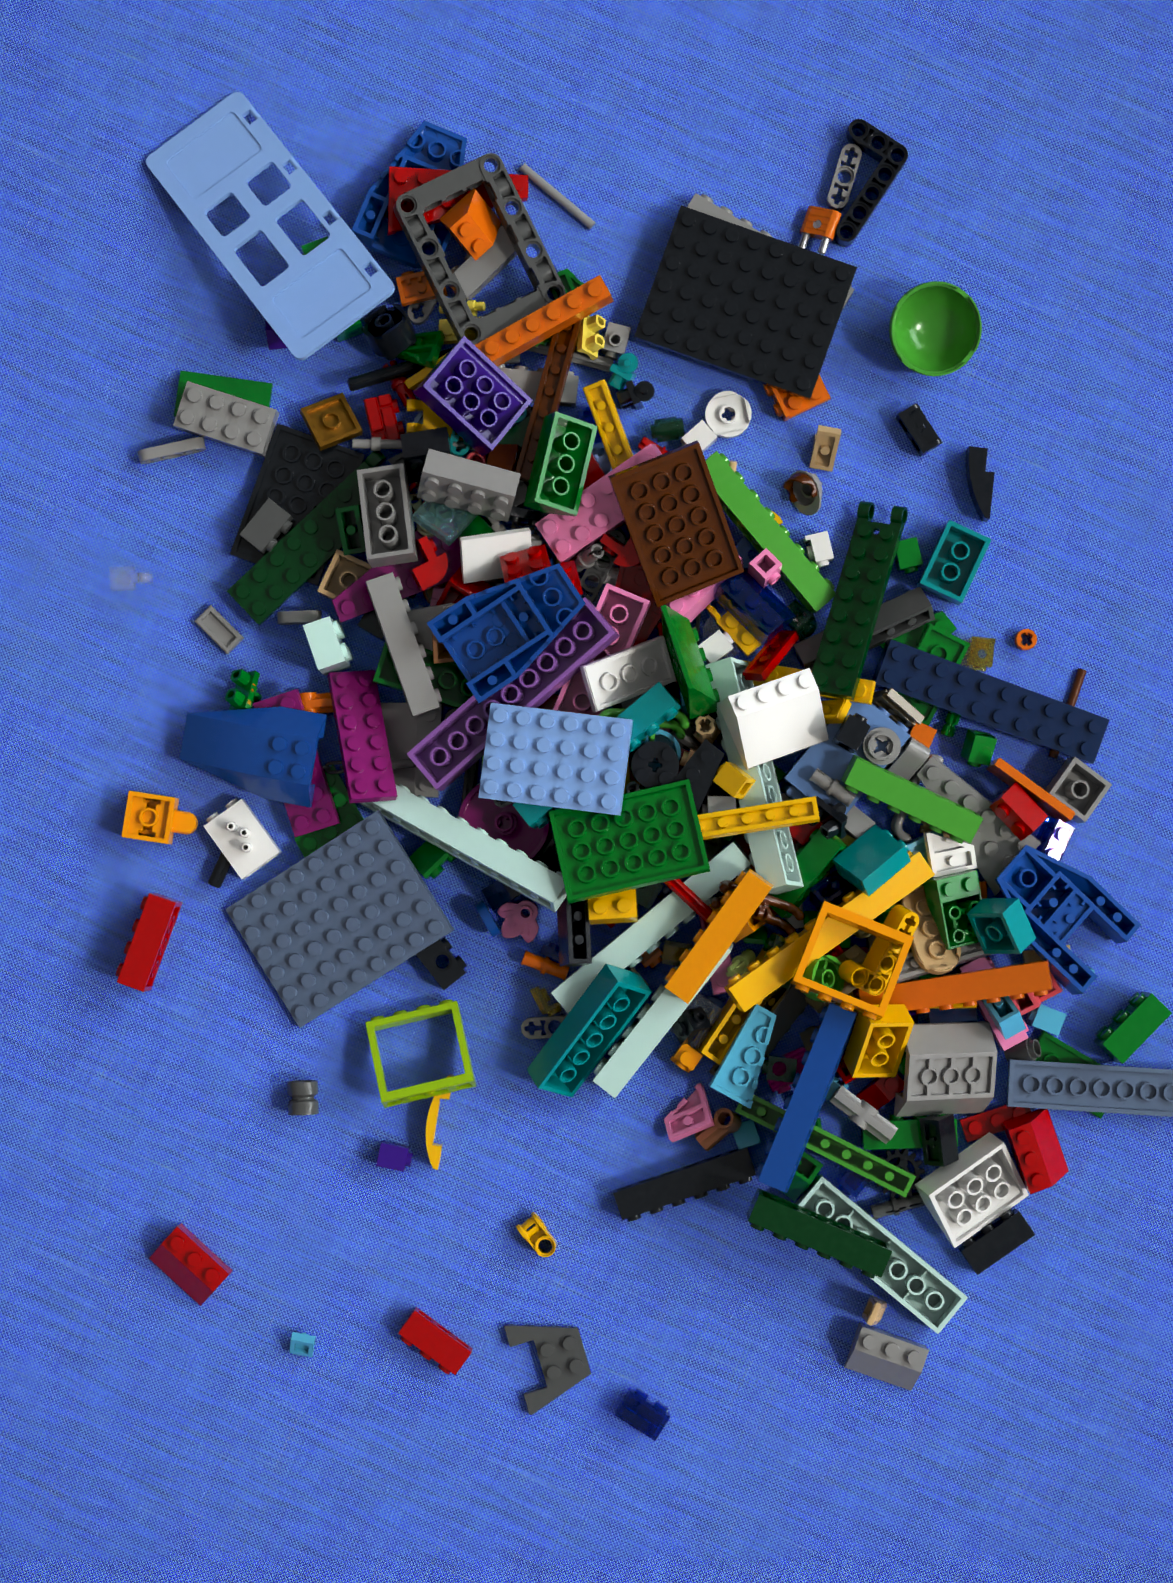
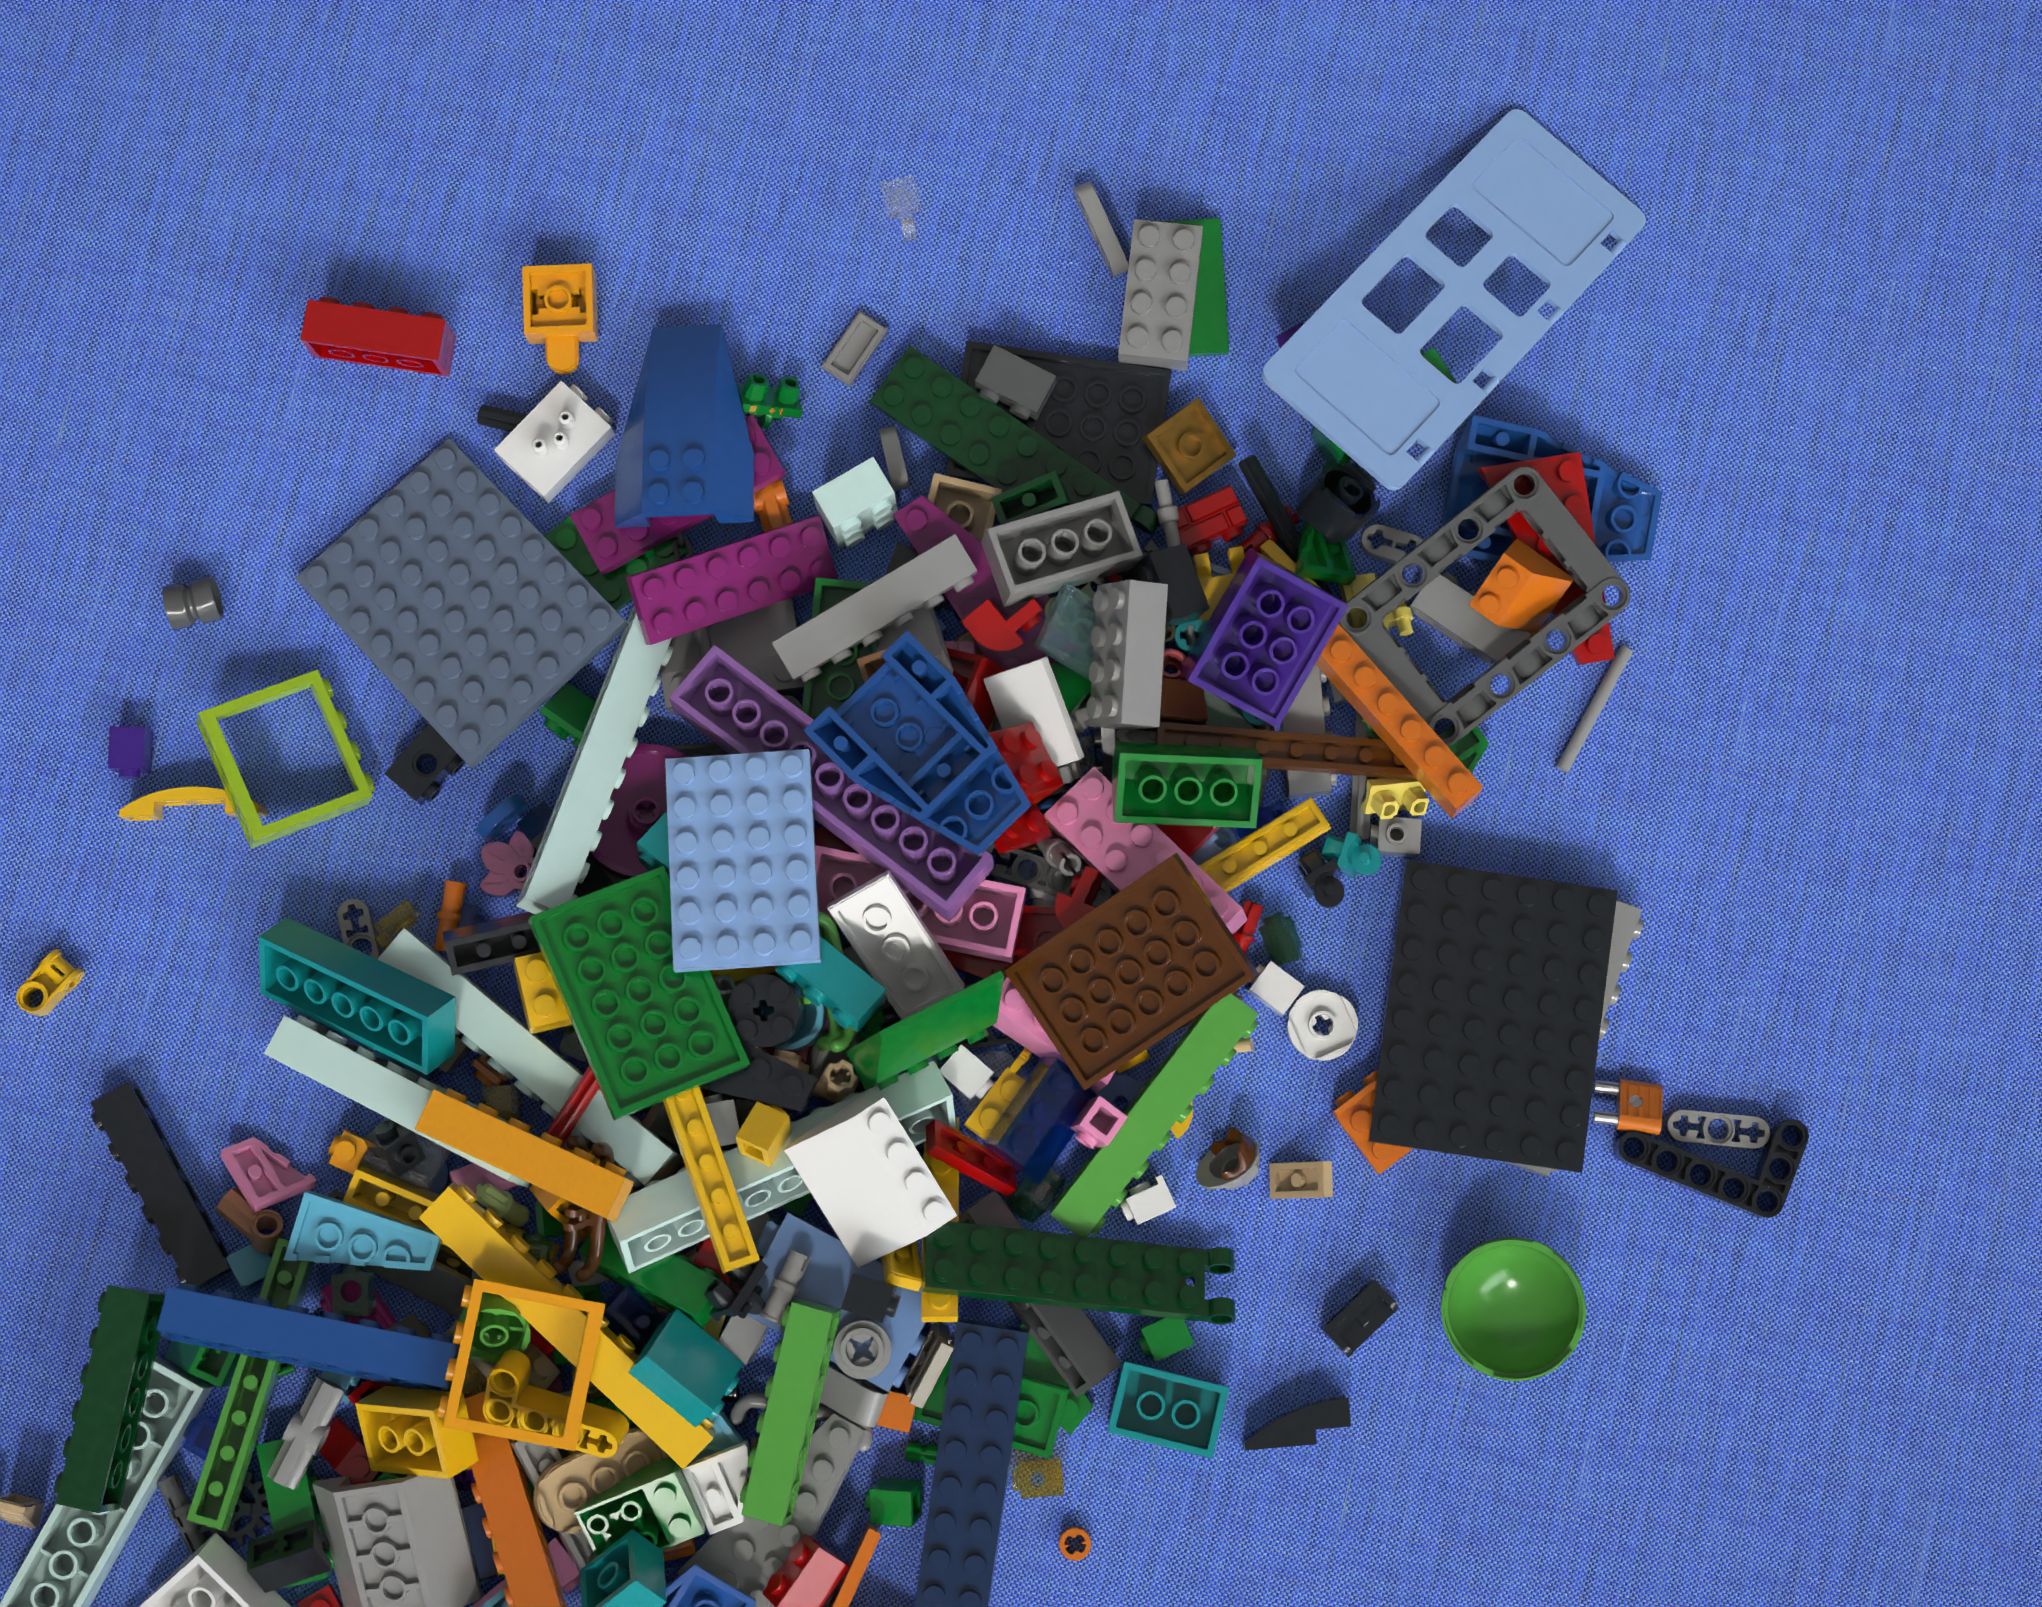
camera: 80 degrees right, 5 degrees down
orange bracket [396,271,448,306] -> none

